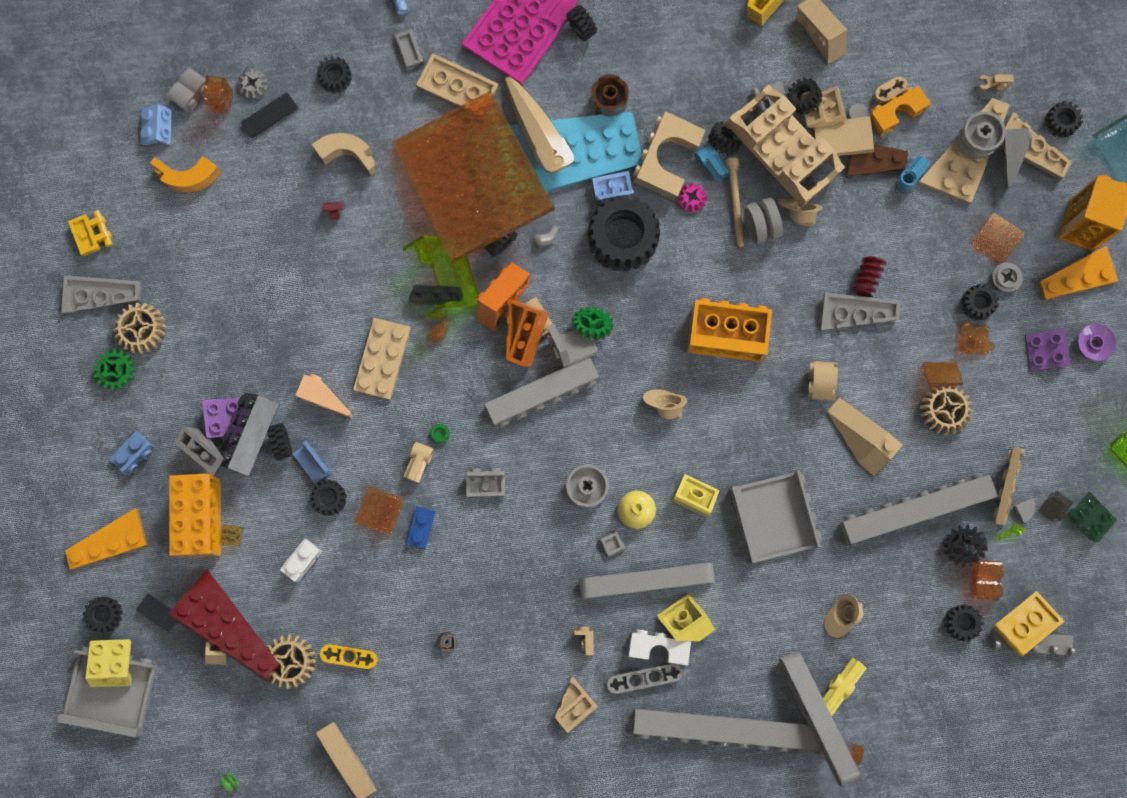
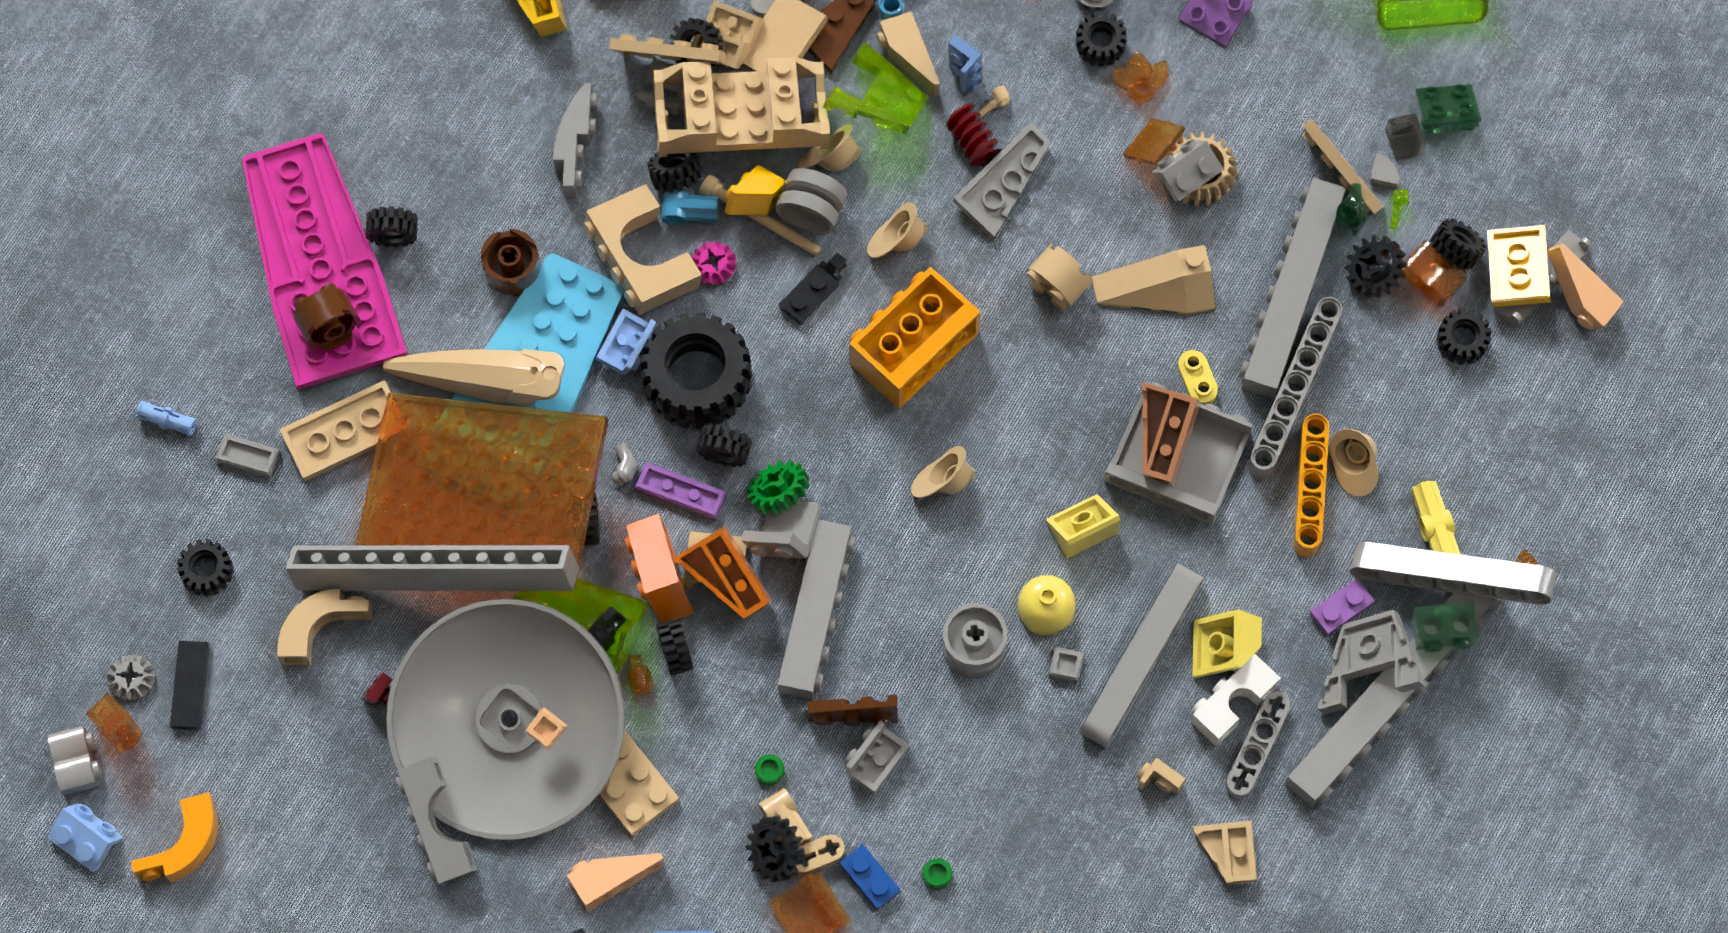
camera: 50 degrees left, 10 degrees down
none -> light grey brick [285,545,579,591]
none -> reddish brown brick [293,283,361,351]
none -> light grey dish [386,599,626,840]
none -> light grey arch [396,757,478,884]
none -> light nougat tile [525,707,568,750]
none -> light grey slope [553,83,598,197]
none -> tan wing [609,34,726,65]
none -> medium lavender tile [635,462,727,521]
none -> black tyre [656,618,694,676]
none -> black tyre [696,424,752,467]
none -> yellow slope [724,165,786,215]
none -> black gear [746,815,805,883]
none -> black hinge [779,253,847,325]
none -> tan beam [796,834,845,876]
none -> reddish brown wing [808,694,898,726]
none -> clear neon green wing [823,42,929,134]
none -> tan piece [867,202,928,258]
none -> tan slope [876,11,940,97]
none -> green tile [922,858,953,890]
none -> medium blue bracket [948,35,983,96]
none -> tan hand [978,85,1010,119]
none -> nougat wedge [1142,382,1201,486]
none -> light grey bracket [1152,139,1224,201]
none -> light yellow plate [1178,350,1218,405]
none -> light grey beam [1248,297,1342,480]
none -> light orange beam [1293,413,1329,557]
none -> medium lavender plate [1309,578,1375,637]
none -> light grey wing [1318,610,1425,714]
none -> clear green animal [1336,183,1367,235]
none -> clear green brick [1411,601,1479,653]
none -> black tyre [1430,218,1487,270]
none -> light nougat slope [1547,243,1624,331]

